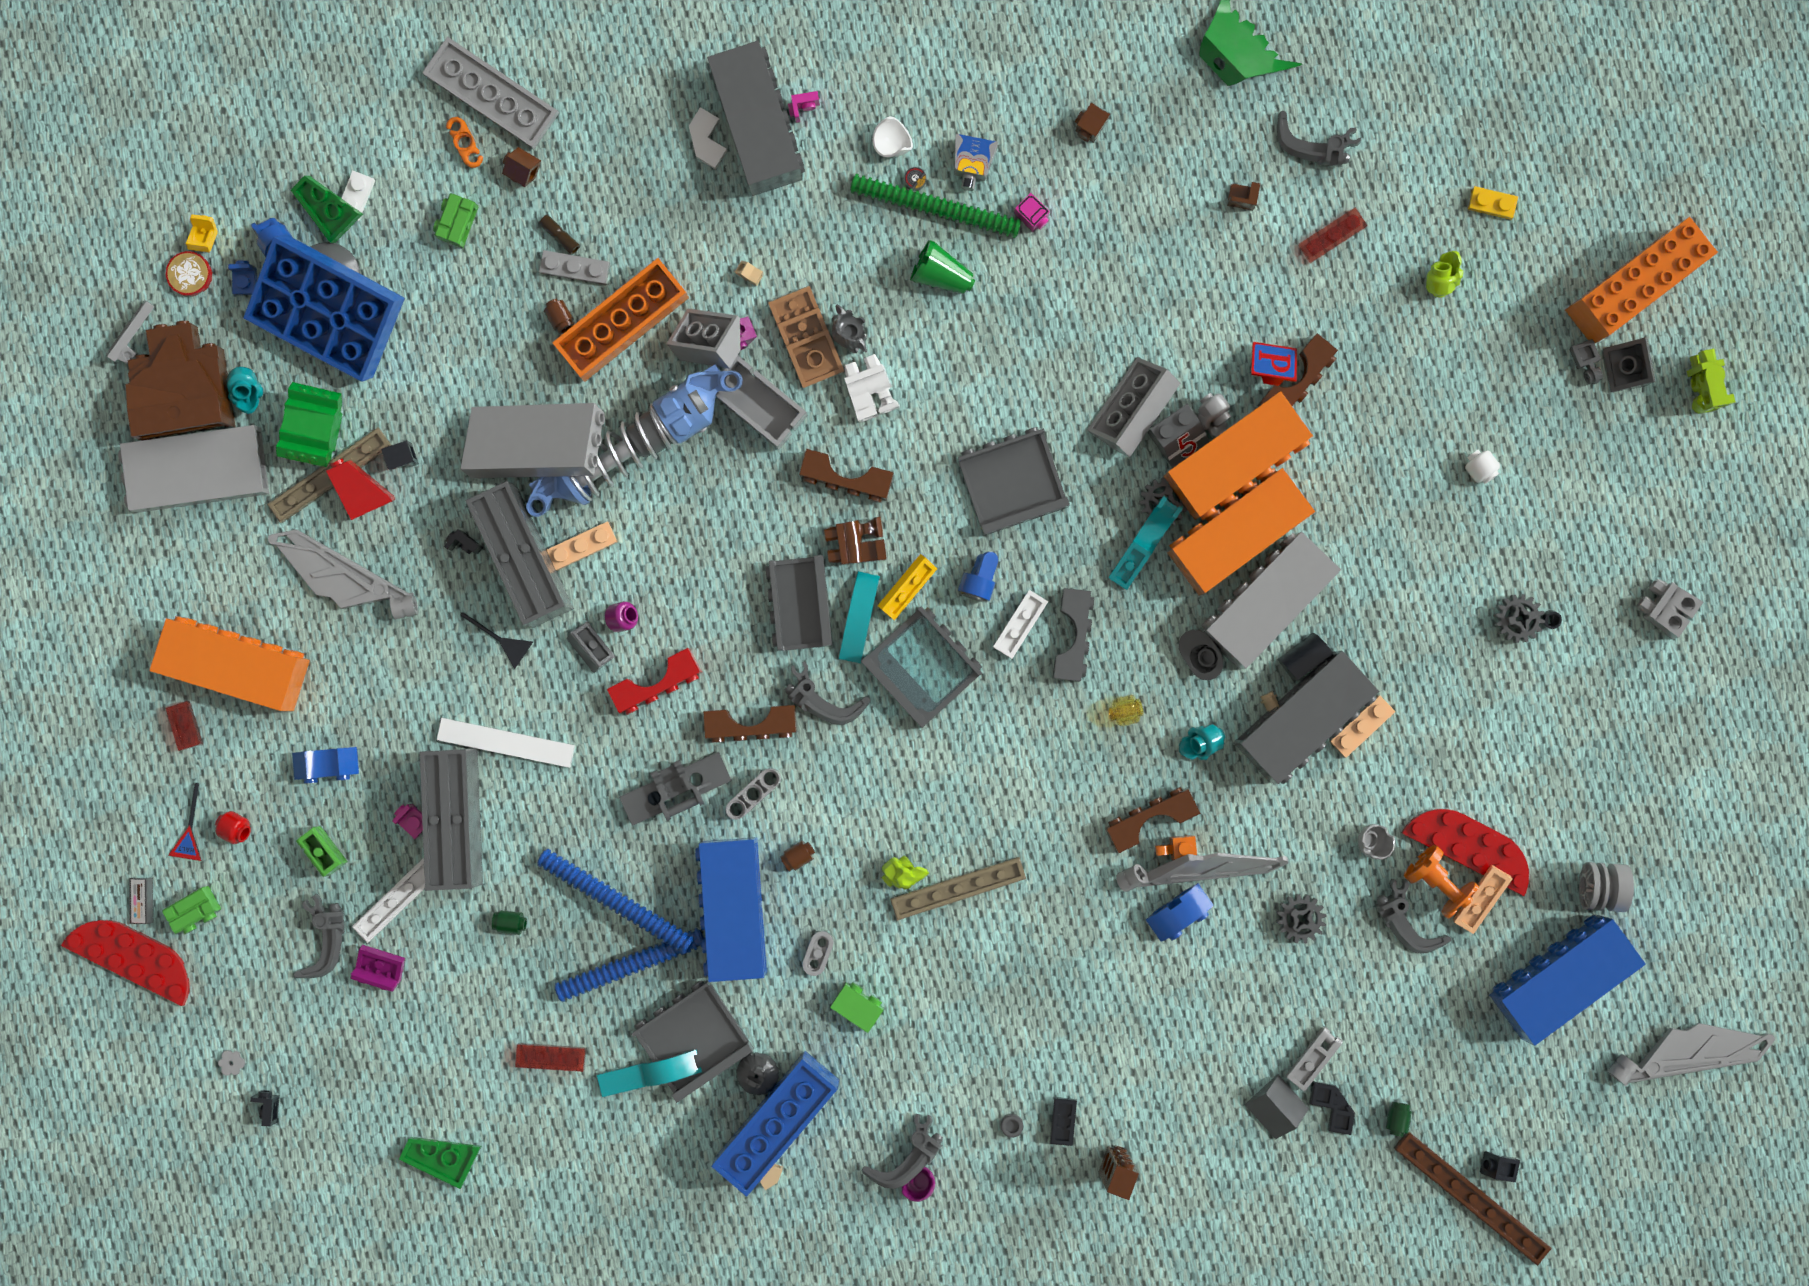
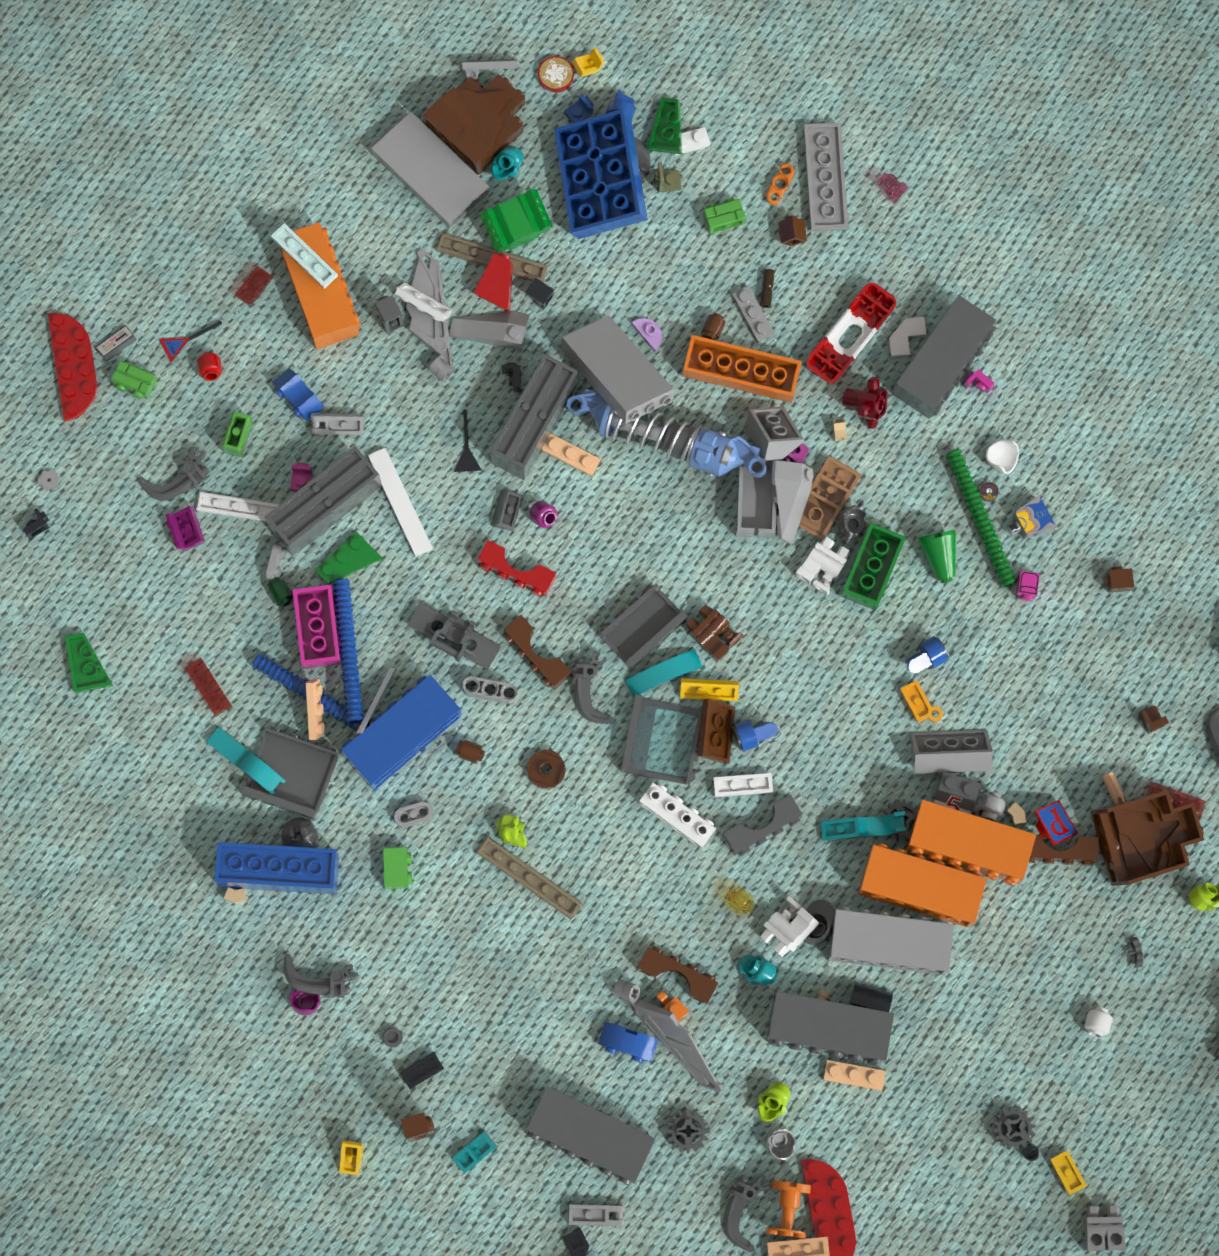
camera: 45 degrees right, 10 degrees down
reddish brown arch [799,448,894,503] -> none
dark grey panel [958,427,1070,536] -> none
dark grey slope [1244,1074,1309,1139] -> none
none -> light grey plate [266,543,286,580]
none -> light aqua plate [271,223,338,289]
none -> dark pink brick [293,585,341,669]
none -> light nougat plate [306,679,325,740]
none -> light grey plate [310,413,364,435]
none -> green wing [315,531,383,585]
none -> yellow slope [339,1140,364,1175]
none -> white sticker [356,668,395,734]
none -> dark grey brick [375,295,404,334]
none -> white plate [395,283,453,322]
none -> light grey wedge [449,311,530,351]
none -> teal slope [452,1131,498,1174]
none -> dark grey brick [526,1086,655,1186]
none -> reddish brown plate [527,750,566,789]
none -> lavender plate [632,318,662,352]
none -> white brick [639,783,716,850]
none -> olive bracket [654,162,681,193]
none -> reddish brown plate [697,699,735,764]
none -> lime head [757,1081,791,1121]
none -> white hips [760,896,820,956]
none -> light grey wedge [772,460,814,544]
none -> red piece [806,283,896,383]
none -> green brick [841,523,906,611]
none -> dark red piece [842,377,888,429]
none -> clear pink plate [876,172,909,203]
none -> light orange hinge [900,680,943,724]
none -> piece [905,636,949,673]
none -> tan piece [1006,802,1026,825]
none -> yellow plate [1049,1150,1087,1196]
none -> reddish brown panel [1090,790,1205,886]
none -> light nougat piece [1102,772,1127,804]
none -> dark grey piece [1128,937,1143,968]

